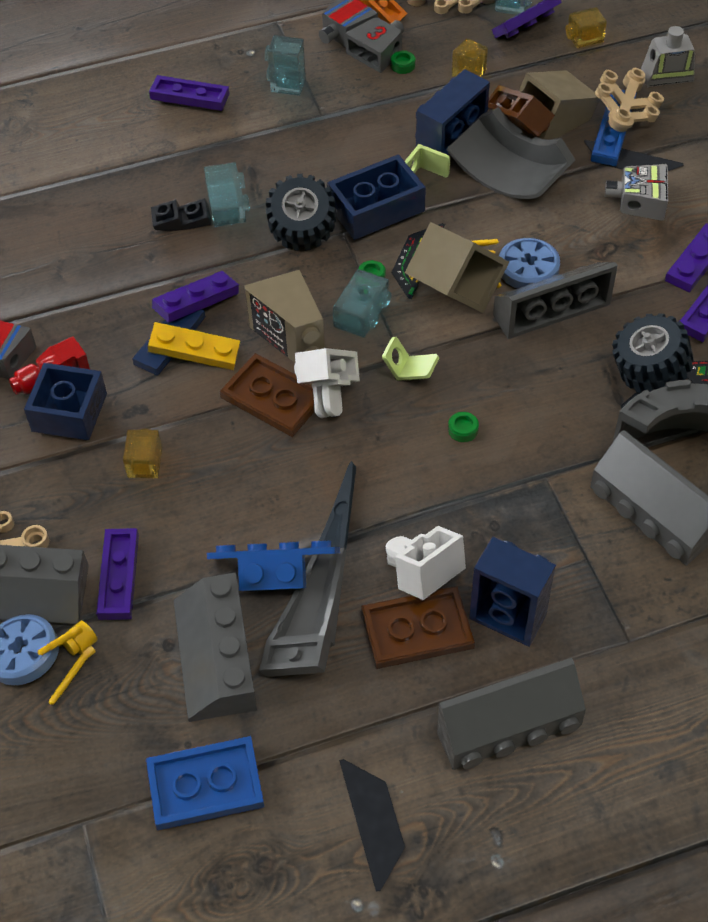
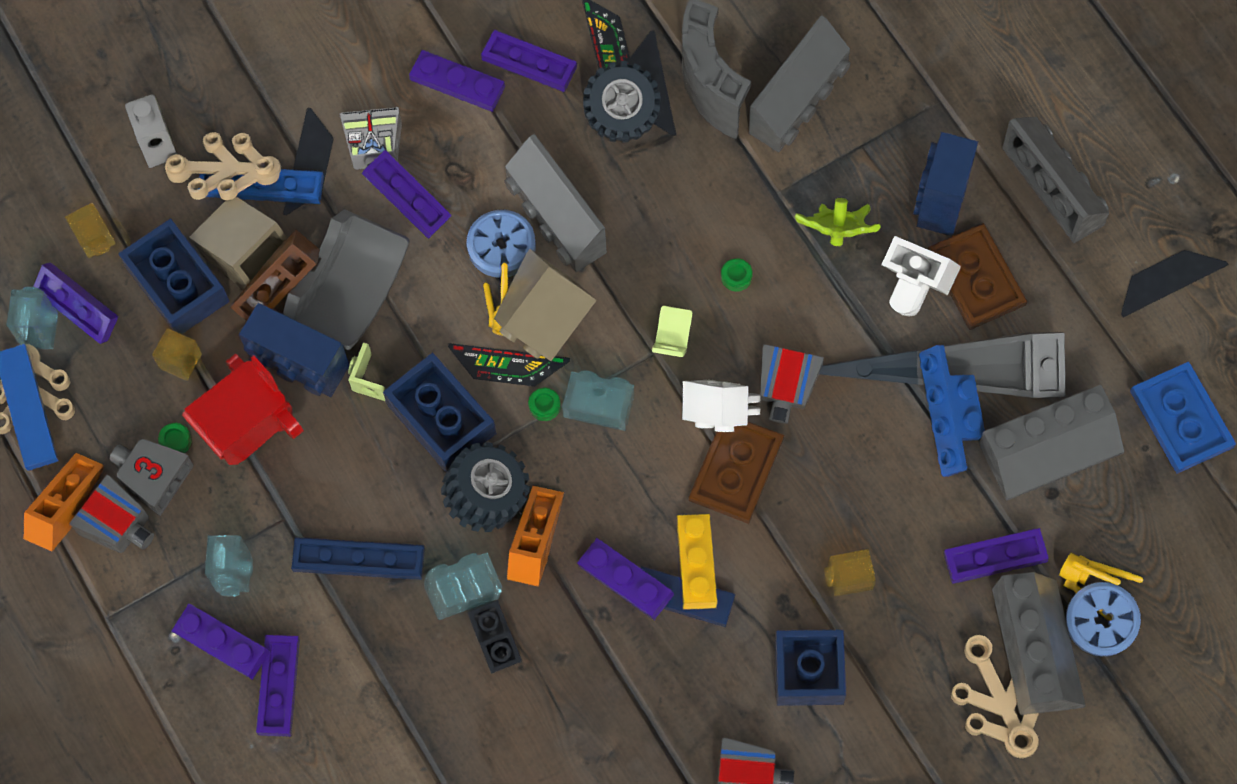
camera: 100 degrees left, 15 degrees up
red piece [8,336,90,395] -> none
dark tan slope [244,270,325,363] -> none
none -> dark blue brick [118,218,230,337]
none -> dark purple plate [172,603,270,680]
none -> red piece [182,354,304,465]
none -> dark blue tile [291,537,425,580]
none -> dark purple plate [362,150,452,239]
none -> orange slope [507,486,564,586]
none -> torso [760,344,824,424]
none -> lime piece [794,198,881,246]

